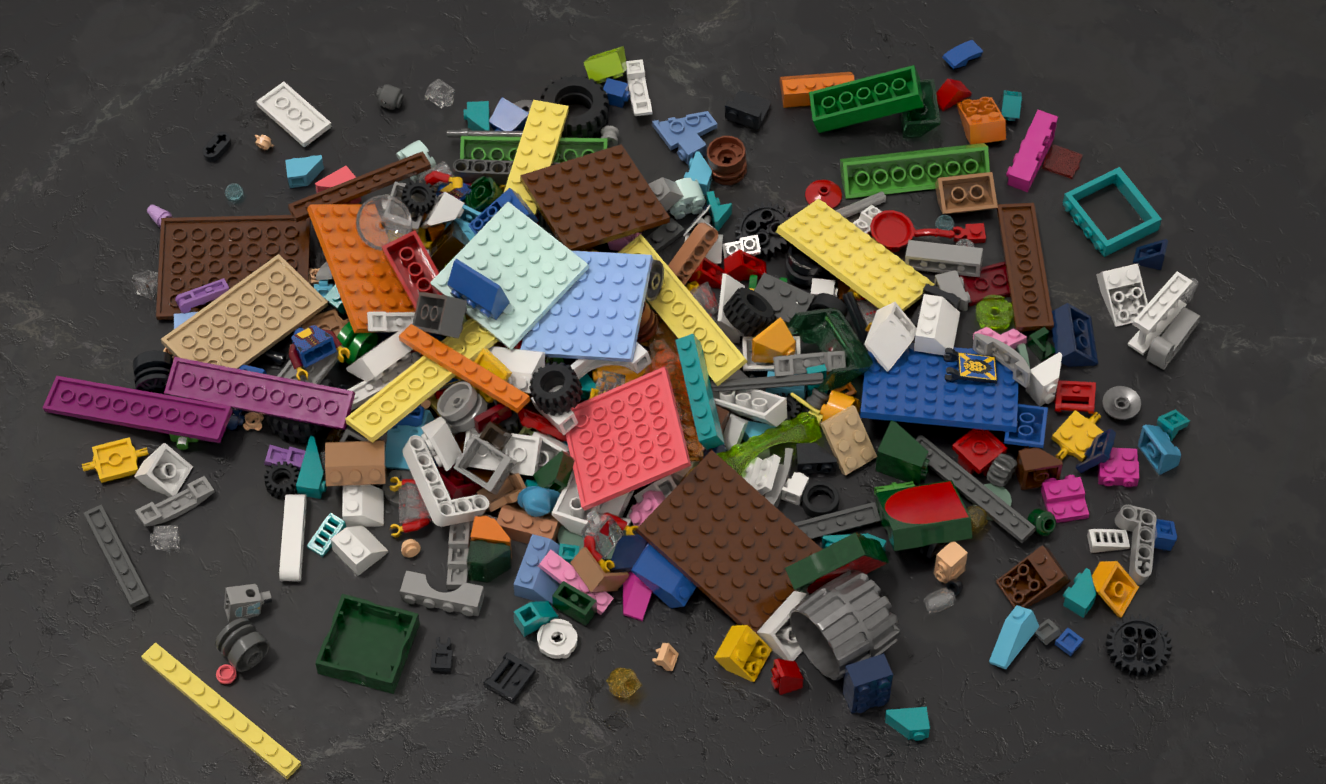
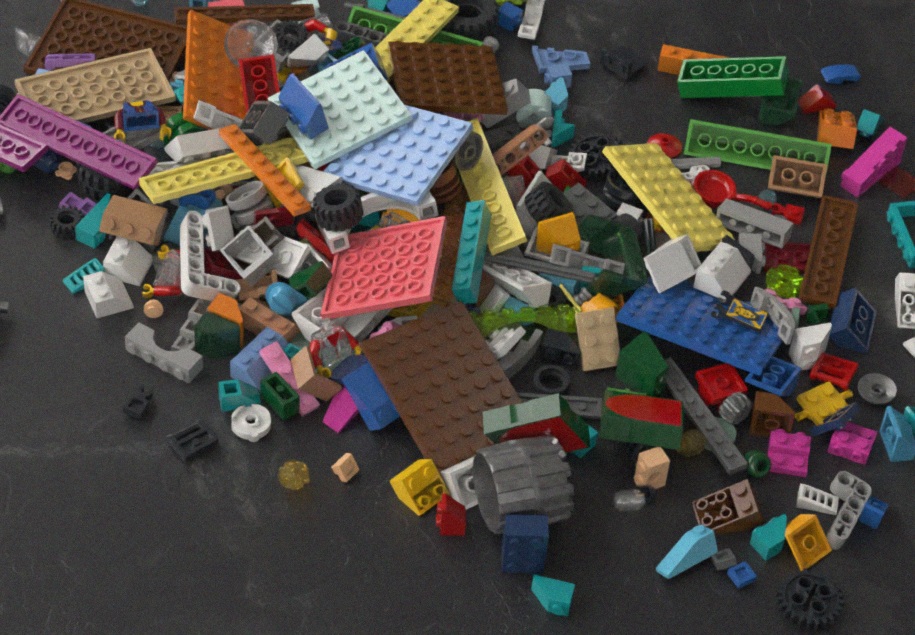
camera: 15 degrees right, 10 degrees down
white beam [279,494,307,581] -> none
dark green tile [315,594,420,694] -> none
copper wheel [707,136,747,185] -> none
white brick [781,472,809,506] -> none

